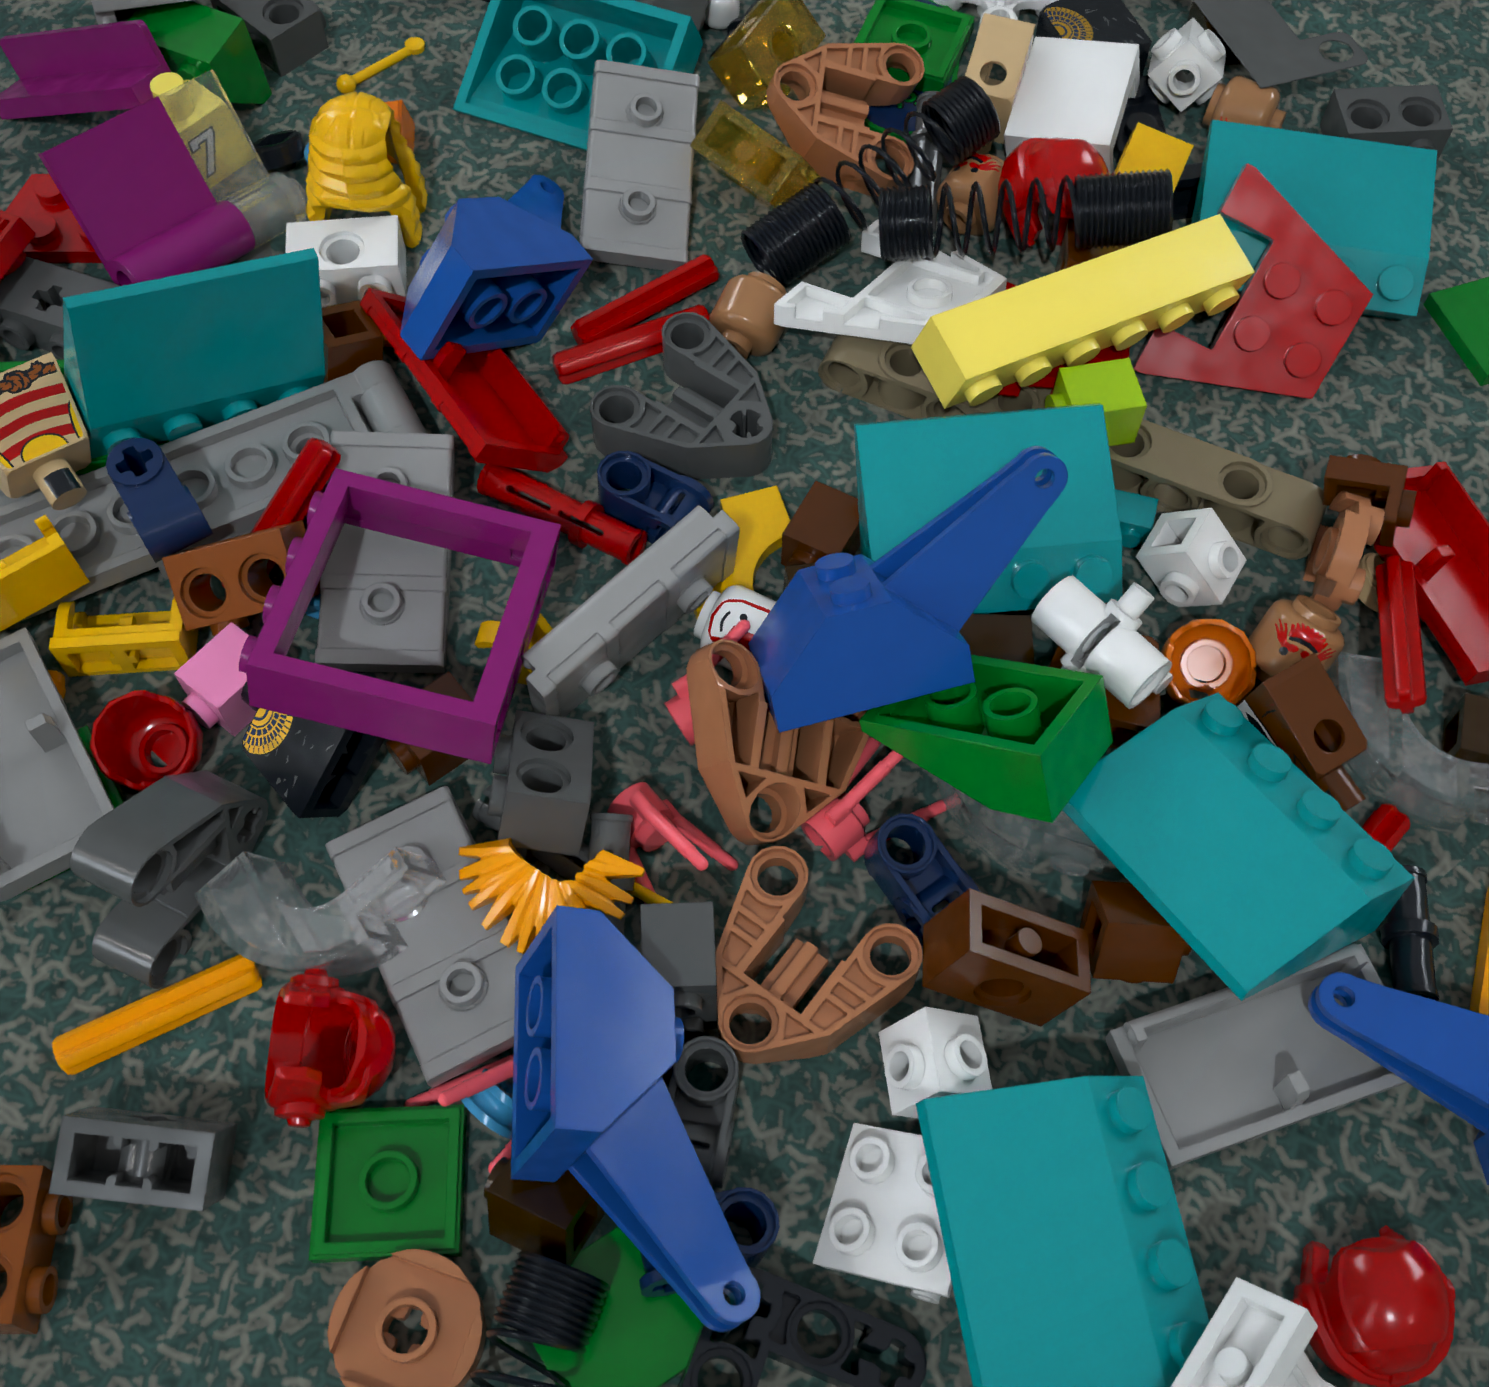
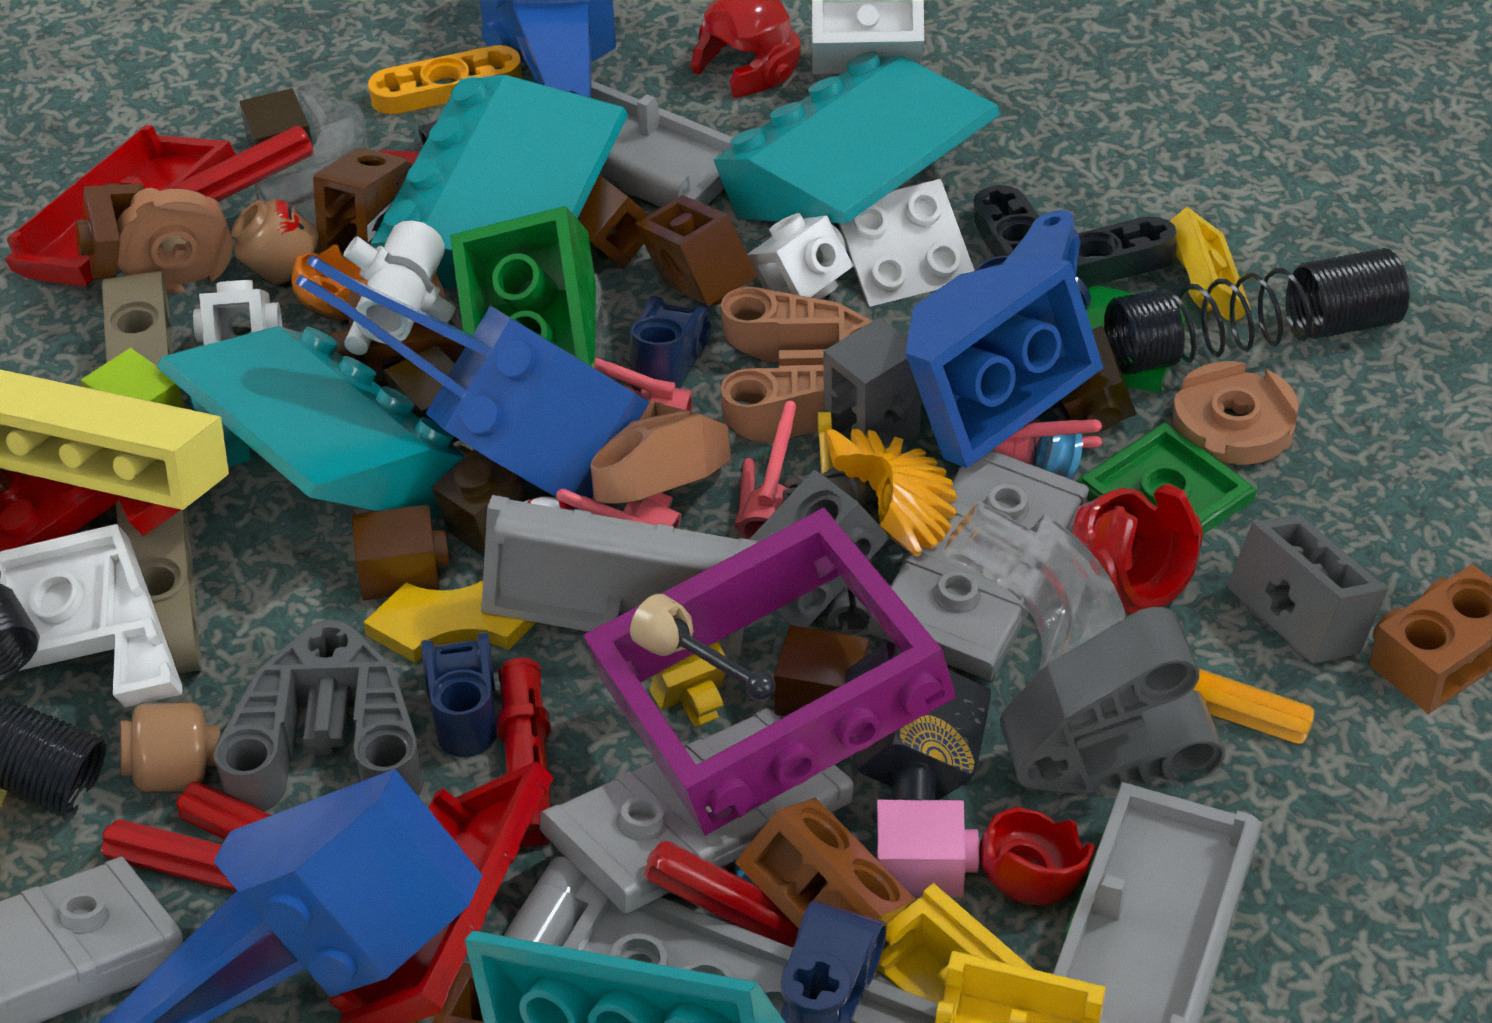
camera: 125 degrees left, 15 degrees down
none -> hinge [630,594,776,701]

